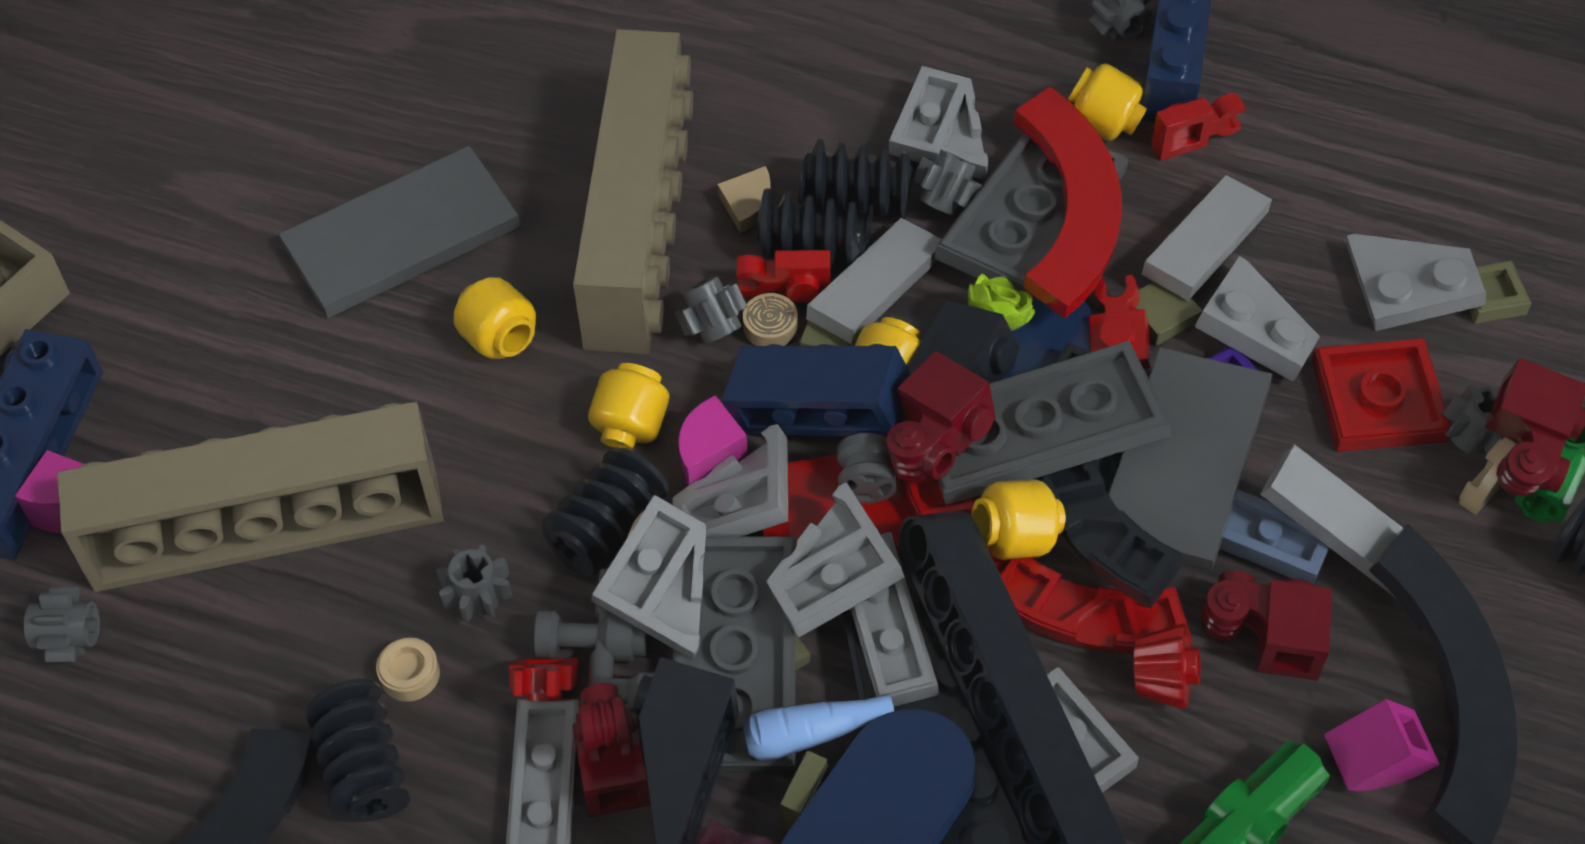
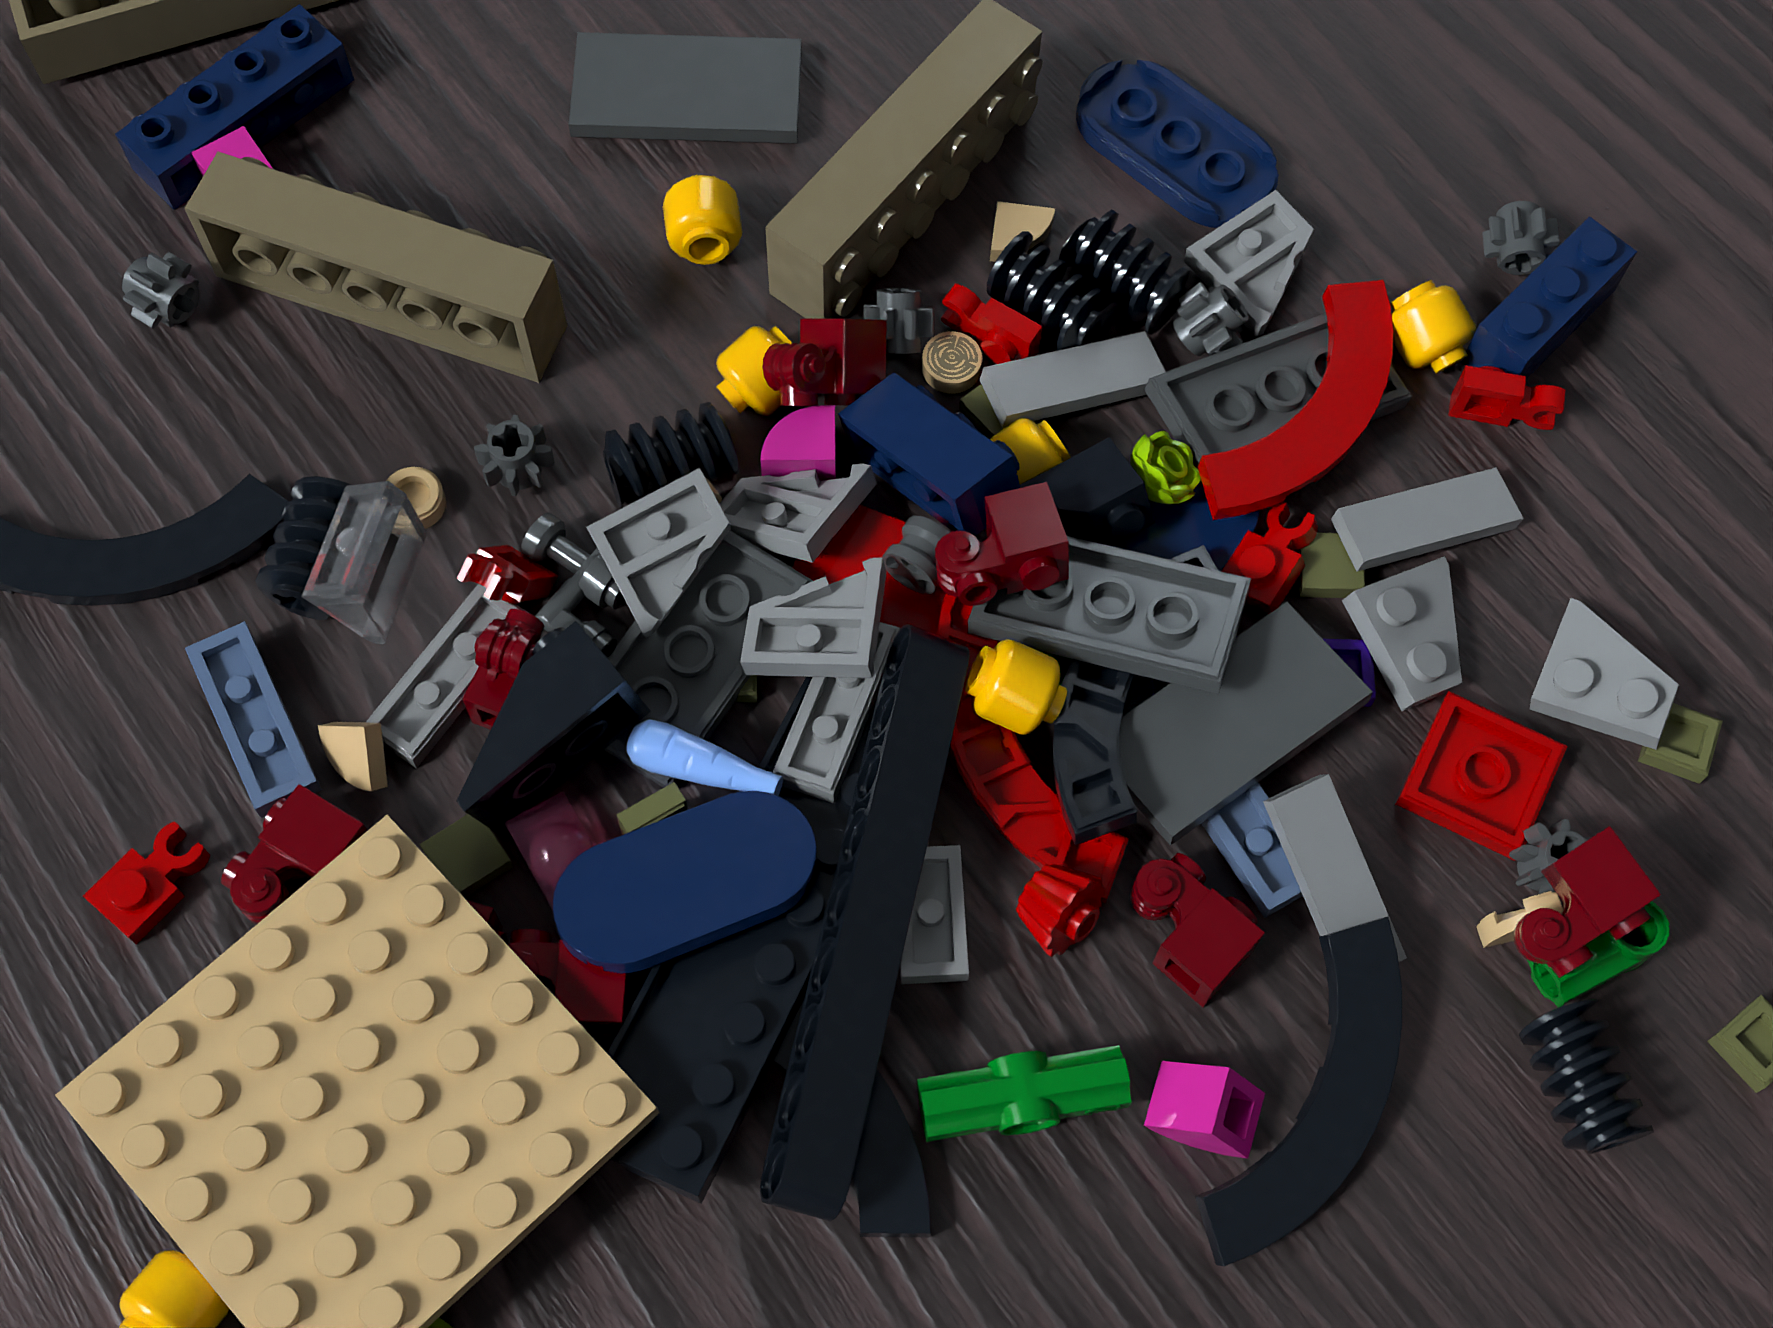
camera: 30 degrees right, 10 degrees up
none -> clear tile [301,481,427,644]
none -> dark red brick [762,319,887,406]
none -> dark blue tile [1076,60,1279,228]

